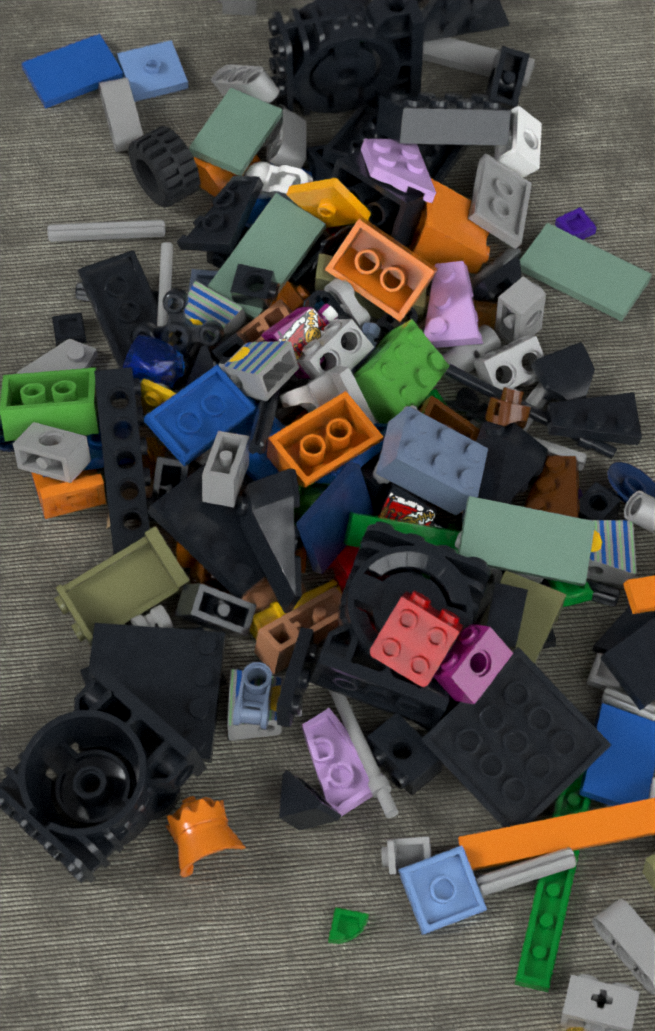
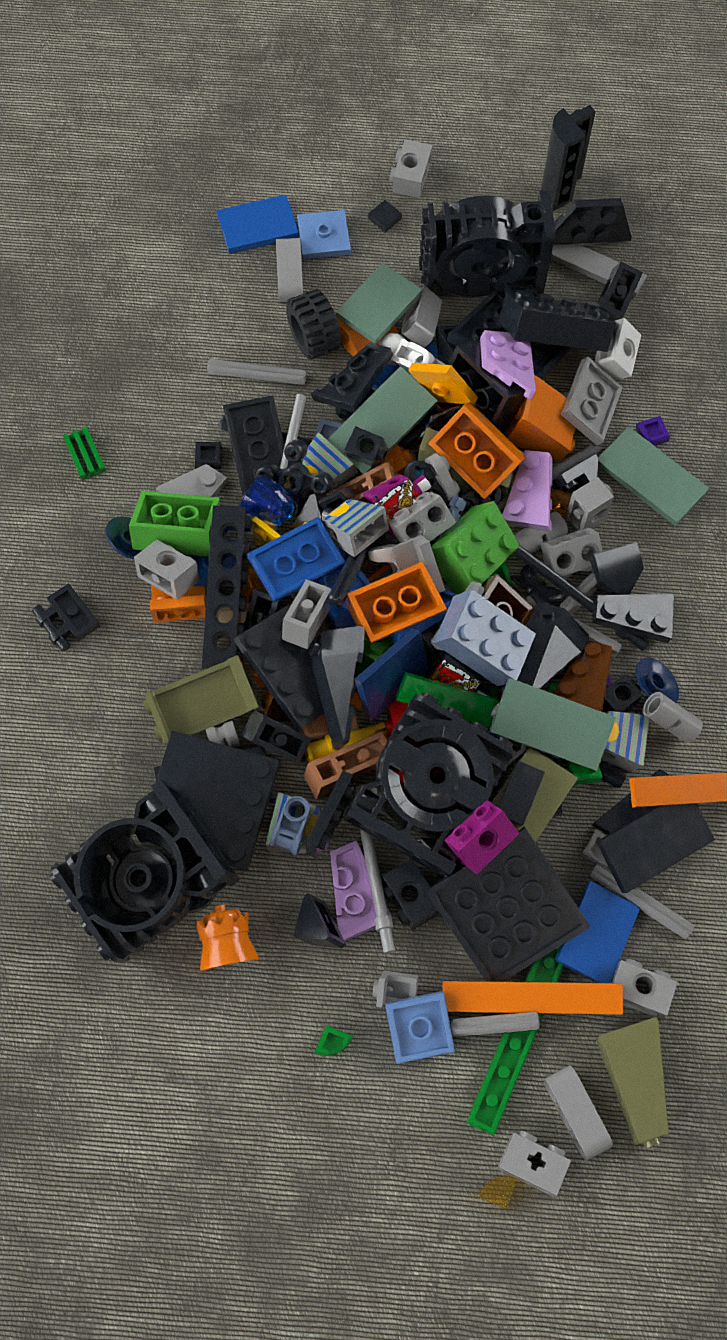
camera: 10 degrees right, 10 degrees up
light grey beam [211,64,280,103] -> none
bracket [370,591,464,687] -> none
reddish brown piece [486,387,531,429] -> none
none -> black tile [368,200,402,233]

